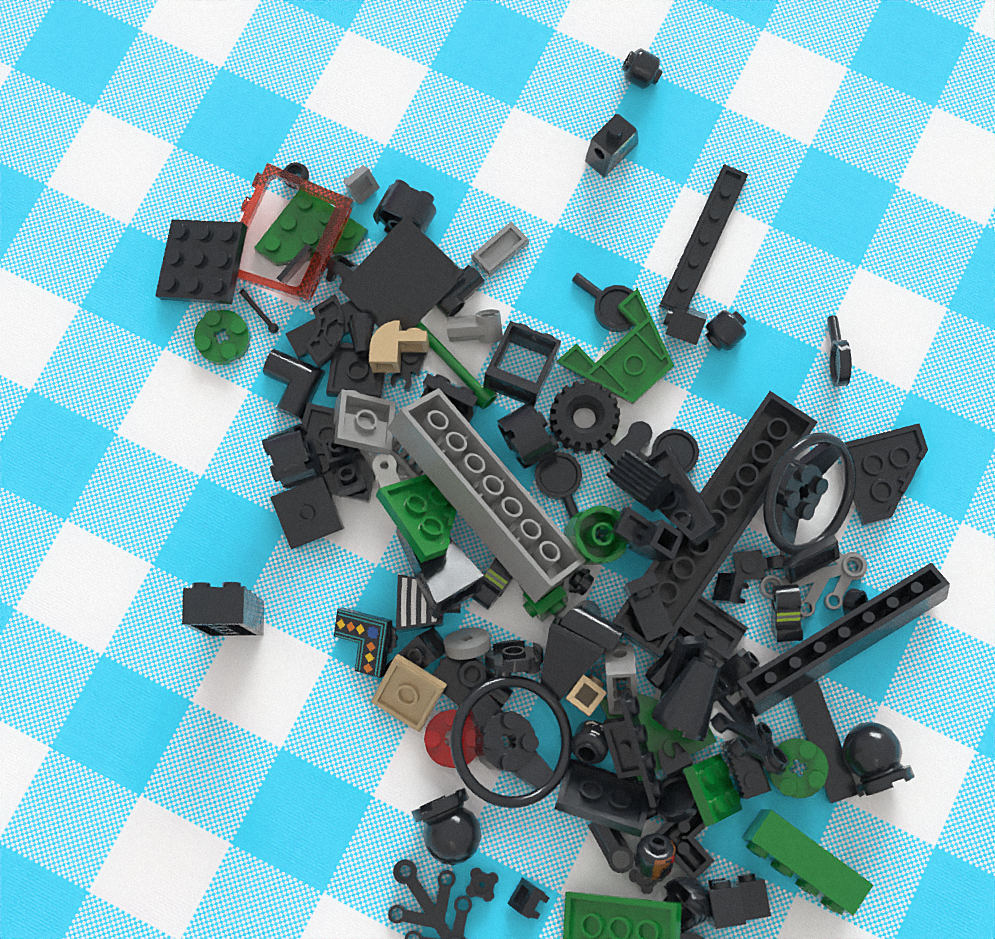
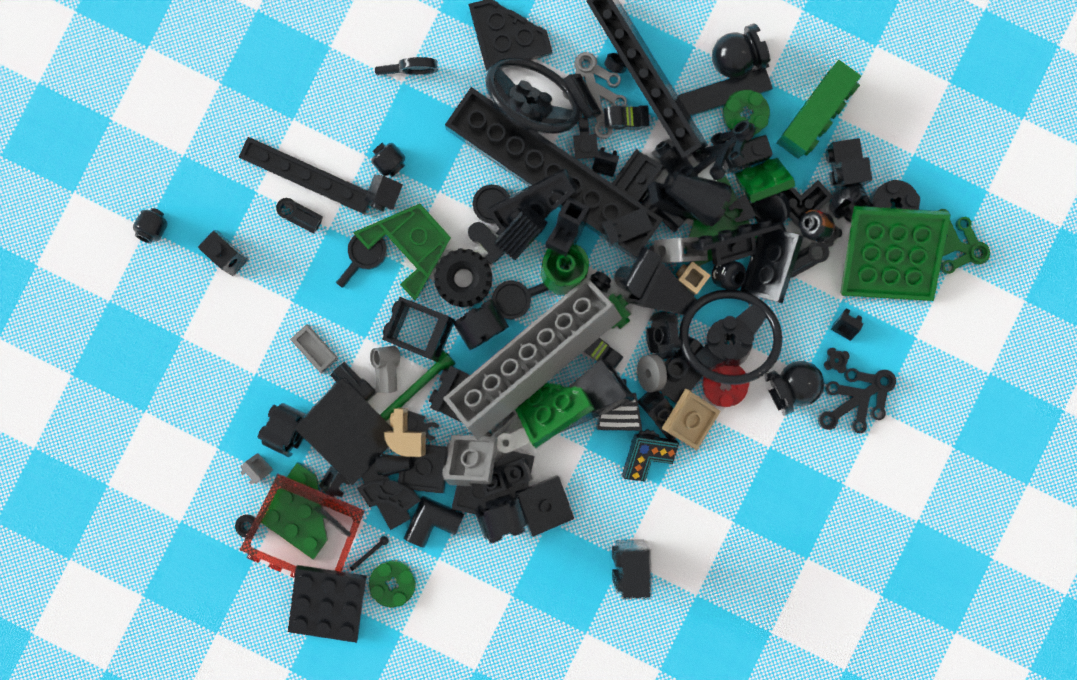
camera: 90 degrees left, 10 degrees up
none -> black piece [276,198,323,234]

